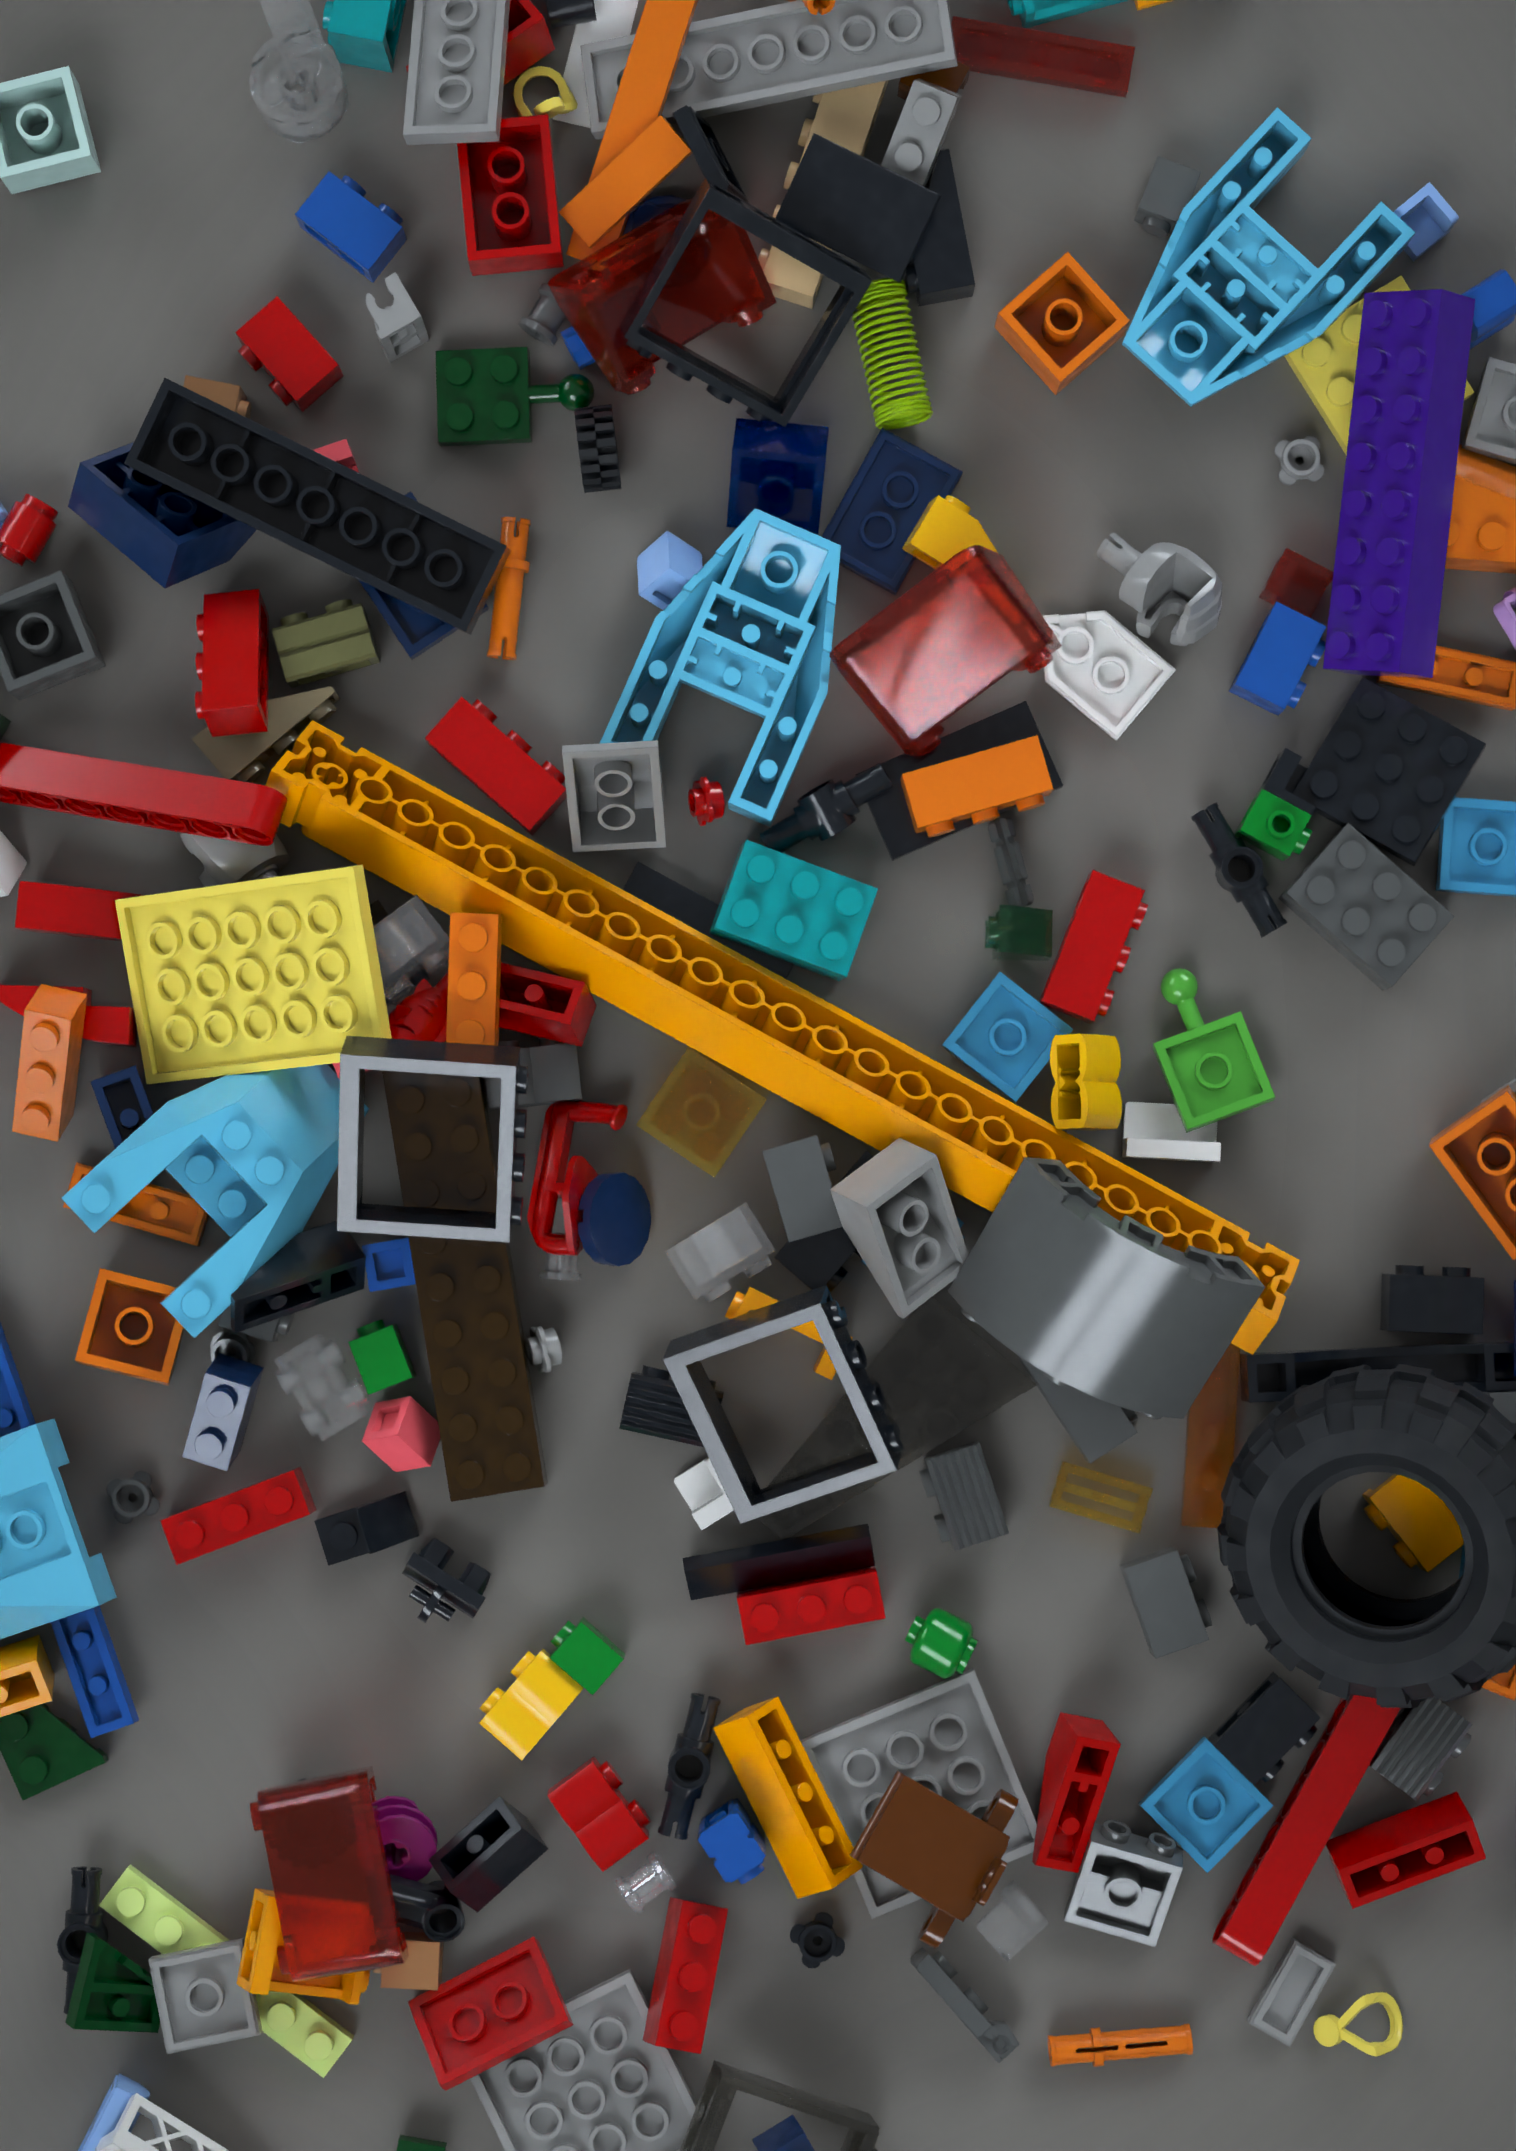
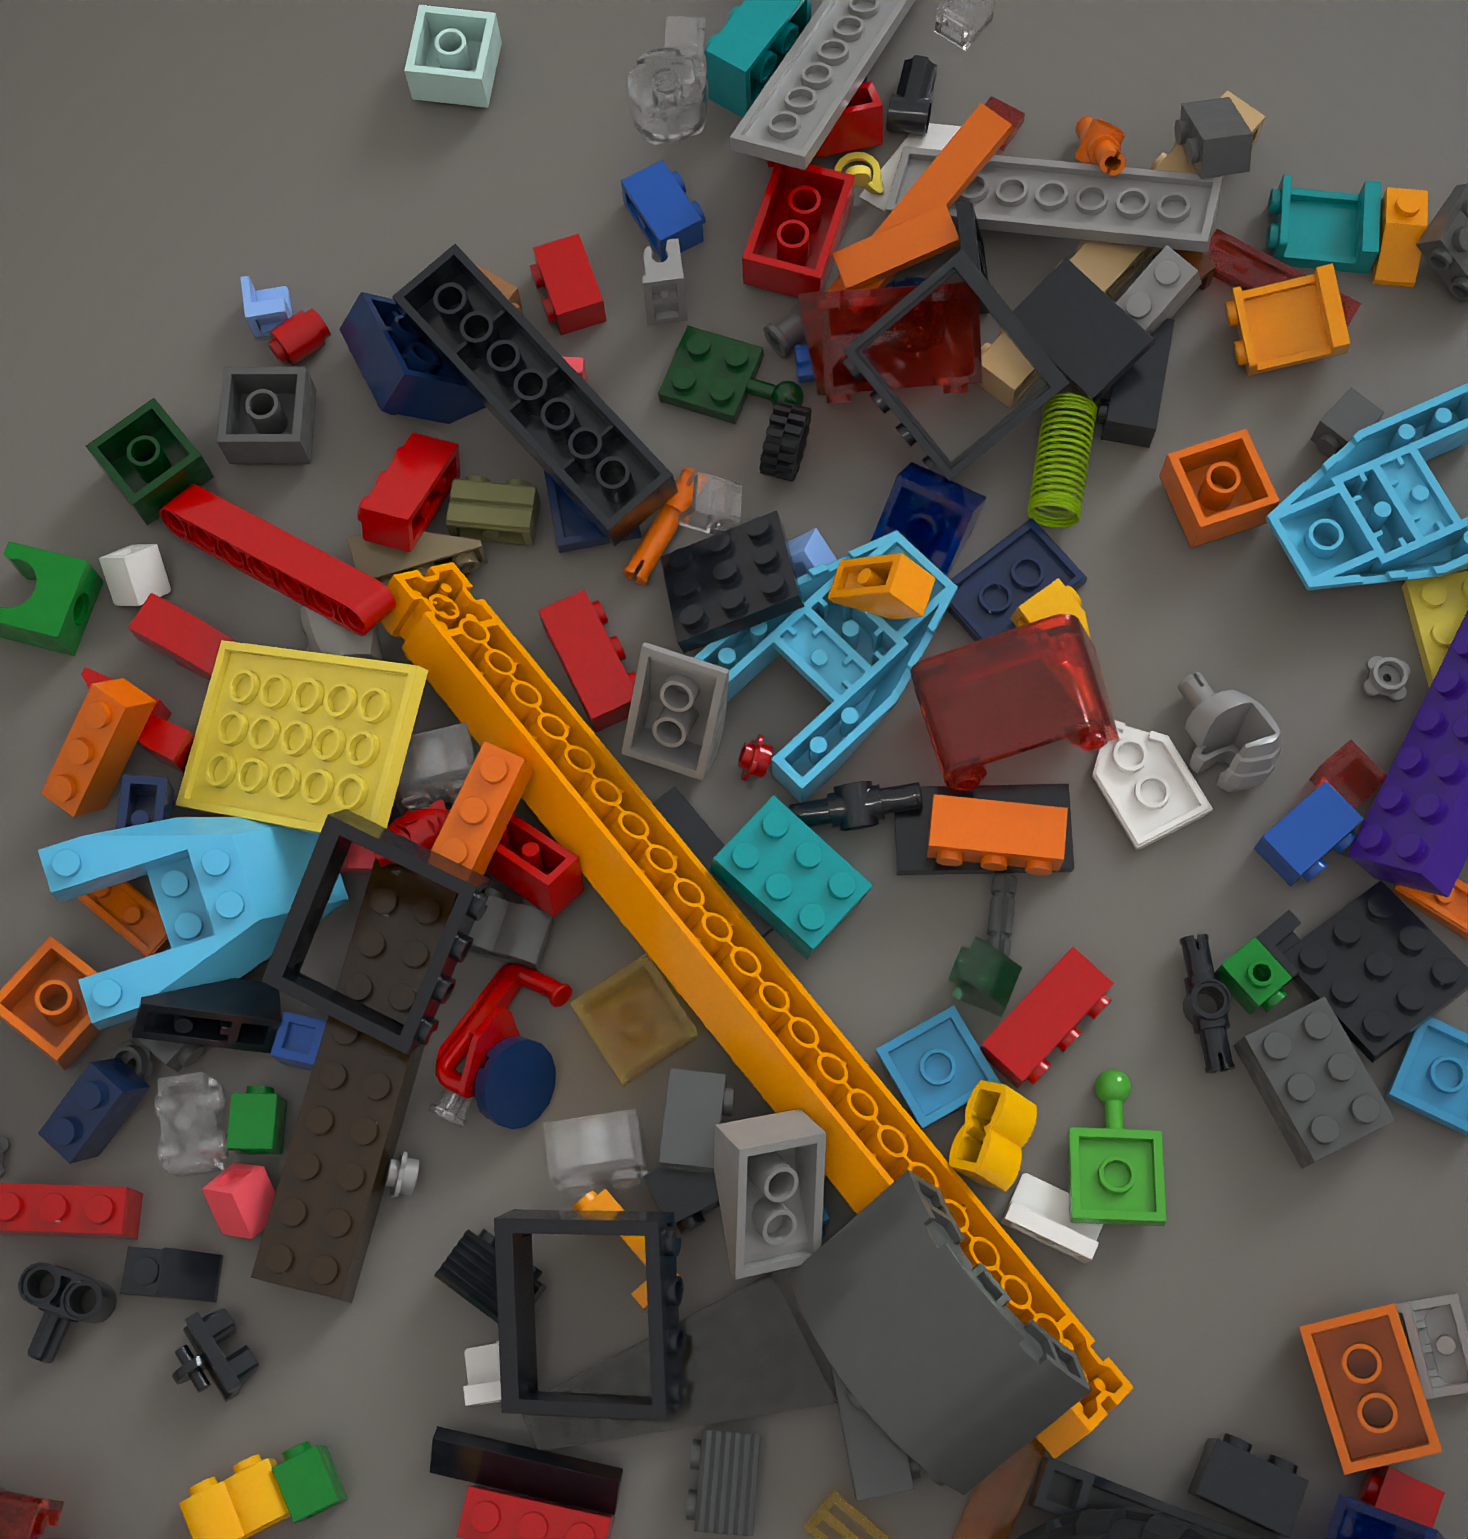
camera: 30 degrees right, 15 degrees down
none -> black beam [18,1262,117,1363]
none -> black plate [660,510,805,653]
none -> clear panel [678,472,743,535]
none -> light orange slope [827,553,936,620]
none -> light orange panel [1225,263,1351,376]

